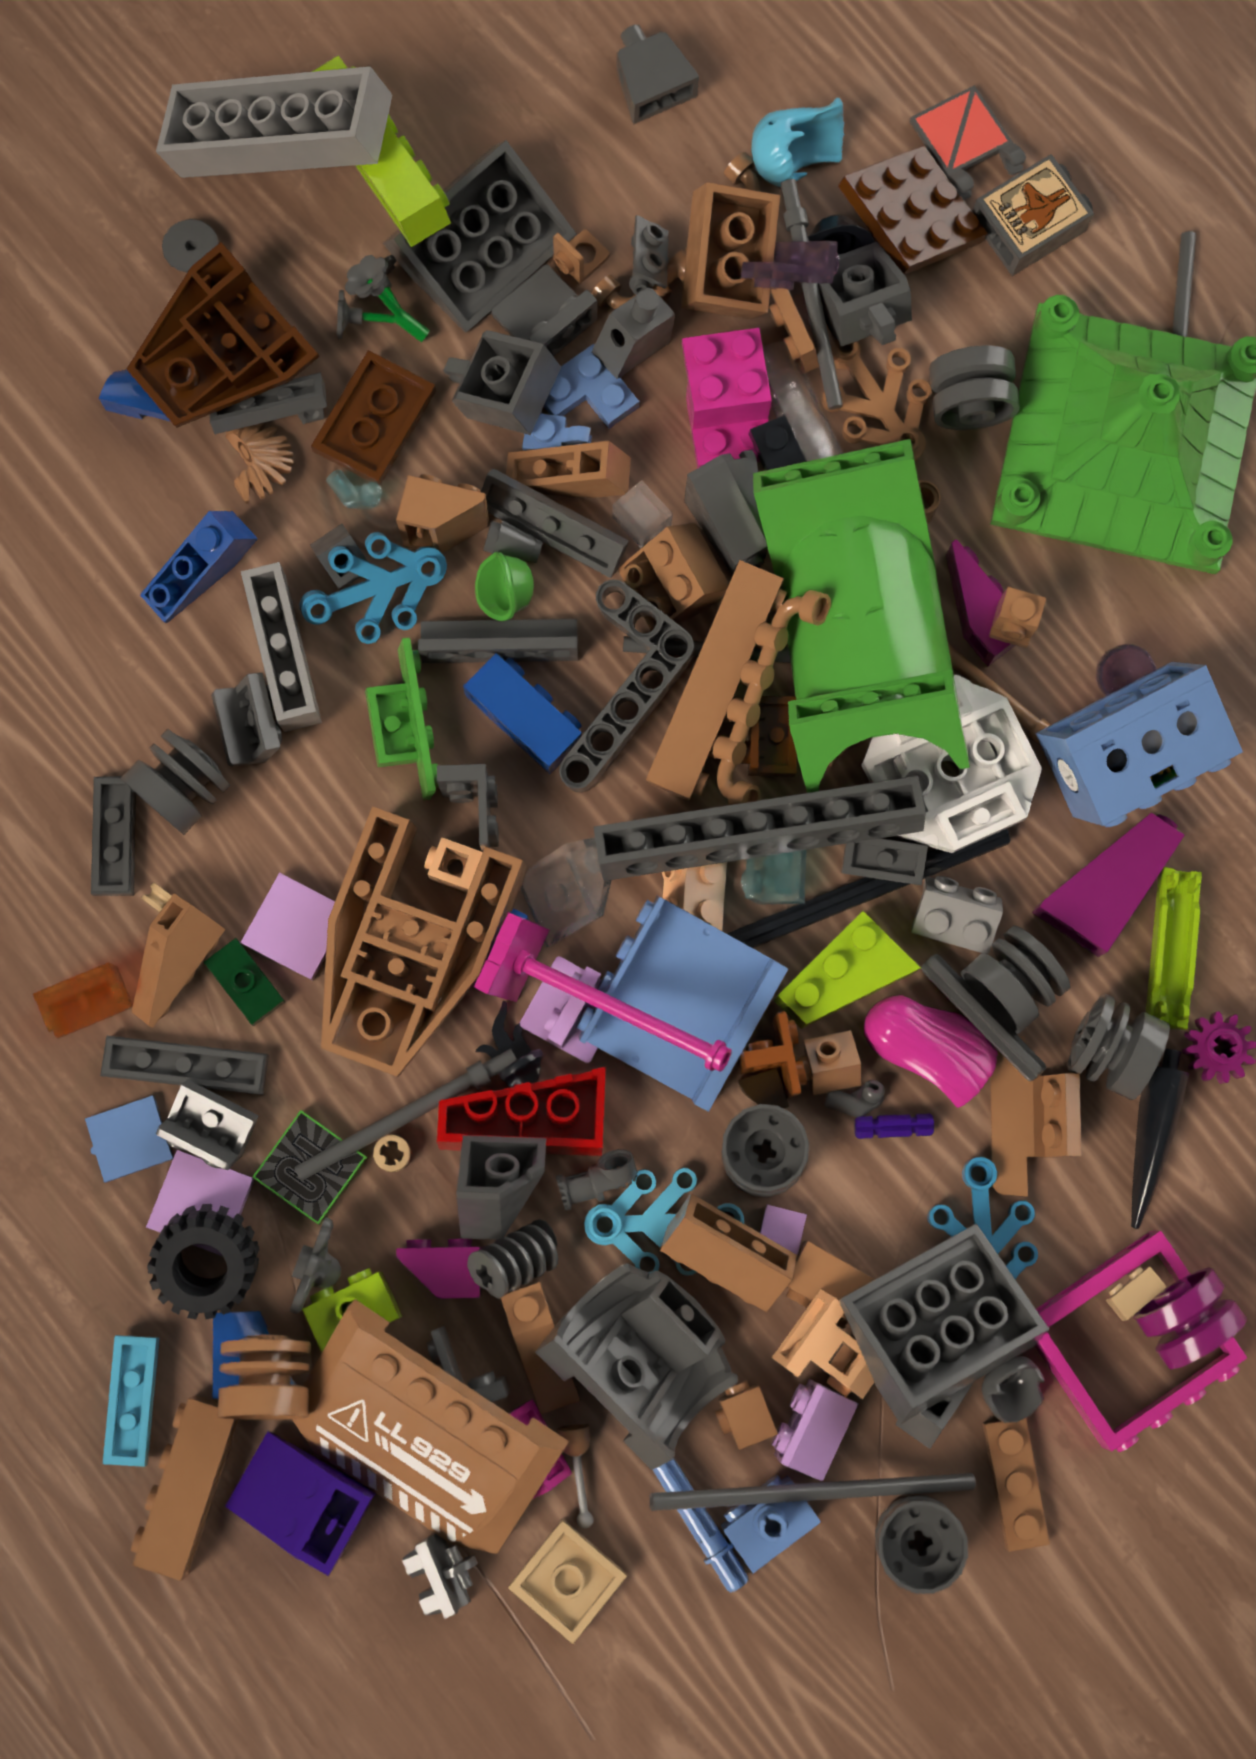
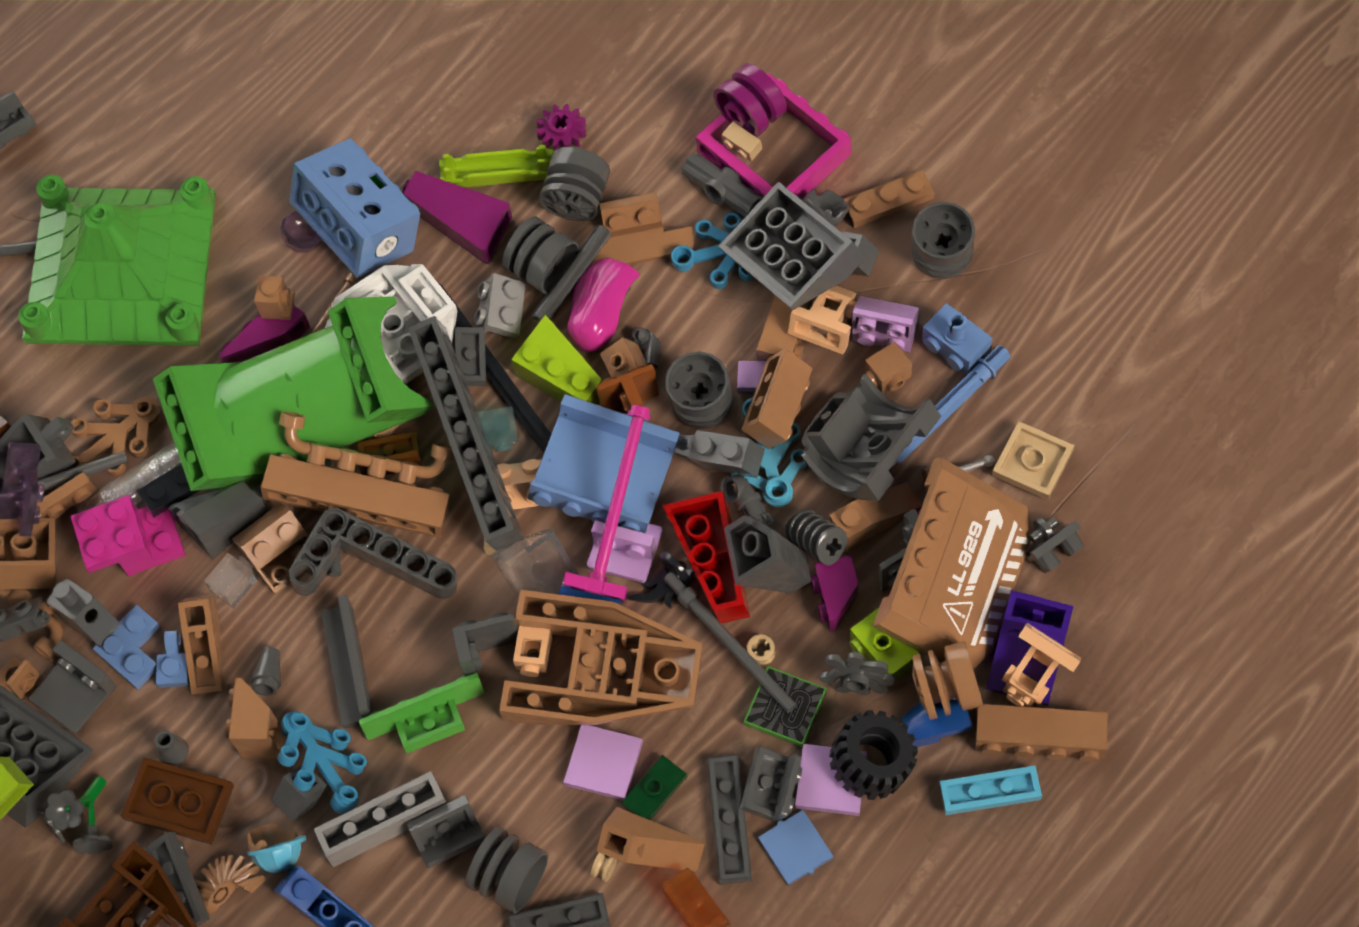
camera: 90 degrees left, 15 degrees down
clear light blue arm [326,470,382,509] -> none
dark grey hinge [443,330,561,435] -> none
blue brick [463,653,582,775] -> none
bright green helmet [475,552,534,621] -> none
dark grey plate [481,468,629,578] -> none
dark grey piece [649,1473,976,1511] -> none
dark brown tile [737,1068,789,1109] -> none
dark purple axle [854,1113,934,1139] -> none
dark grey wheel [929,345,1020,431] -> none
black piece [1131,1048,1189,1229] -> none
none -> dark grey cone [155,730,189,766]
none -> piece [247,824,307,873]
none -> dark grey hinge [675,430,765,478]
none -> dark grey piece [682,153,763,217]
none -> light nougat tile [1001,623,1081,707]

